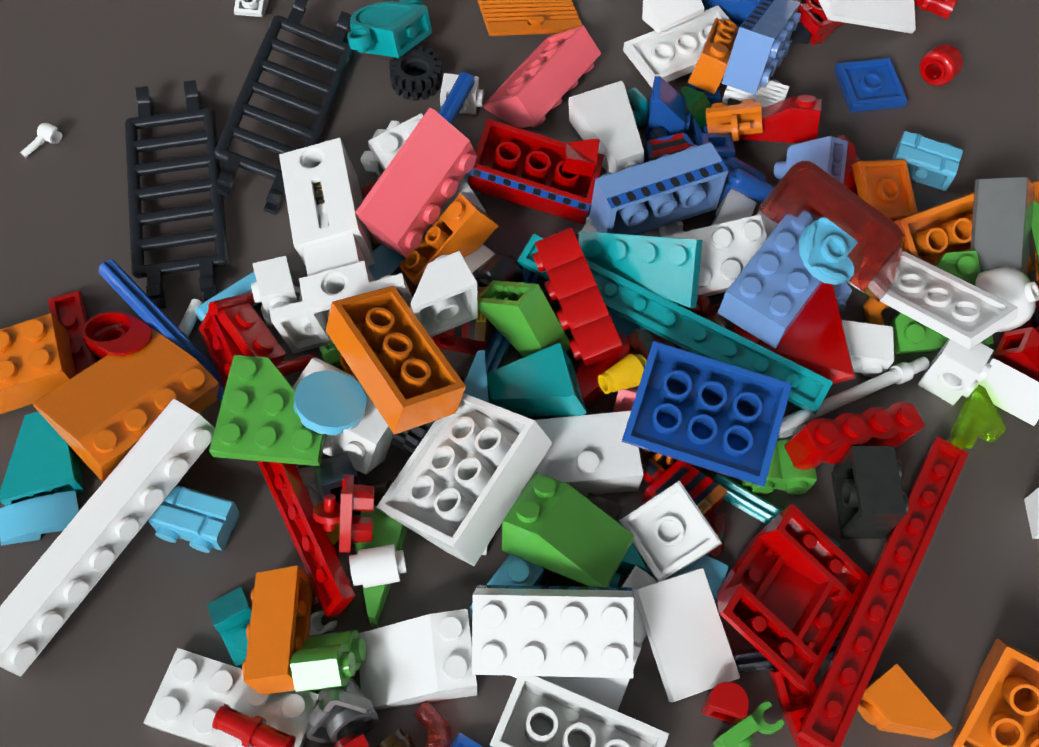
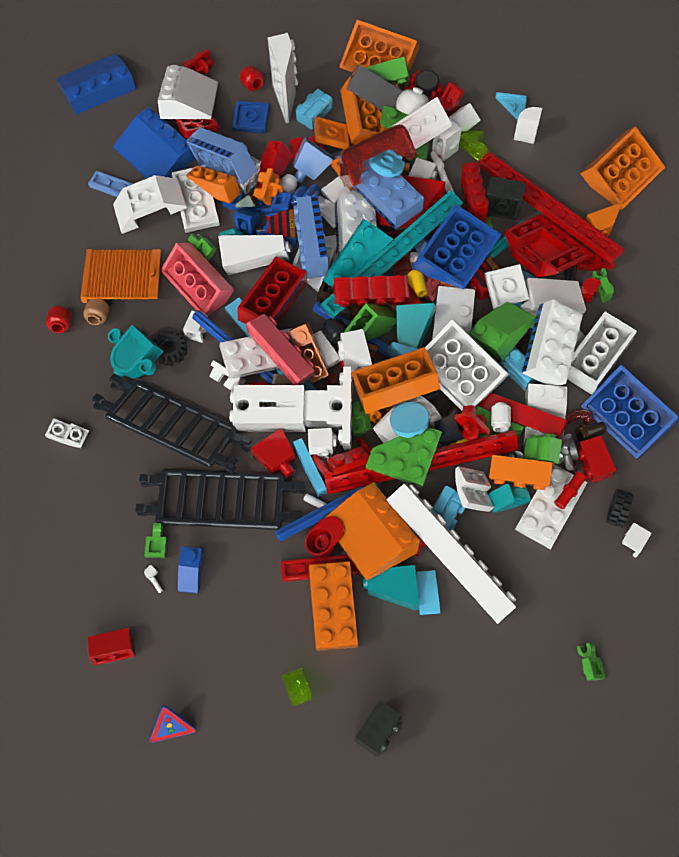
camera: 70 degrees left, 5 degrees up
red slope [562,139,600,177] -> none
none -> bright green plate [144,523,168,558]
none -> blue slope [178,546,205,594]
none -> bright green plate [188,234,217,262]
none -> red torso [251,429,296,478]
none -> white slope [268,33,298,123]
none -> white brick [280,174,298,195]
none -> white slope [455,466,494,512]
none -> red tile [477,393,567,439]

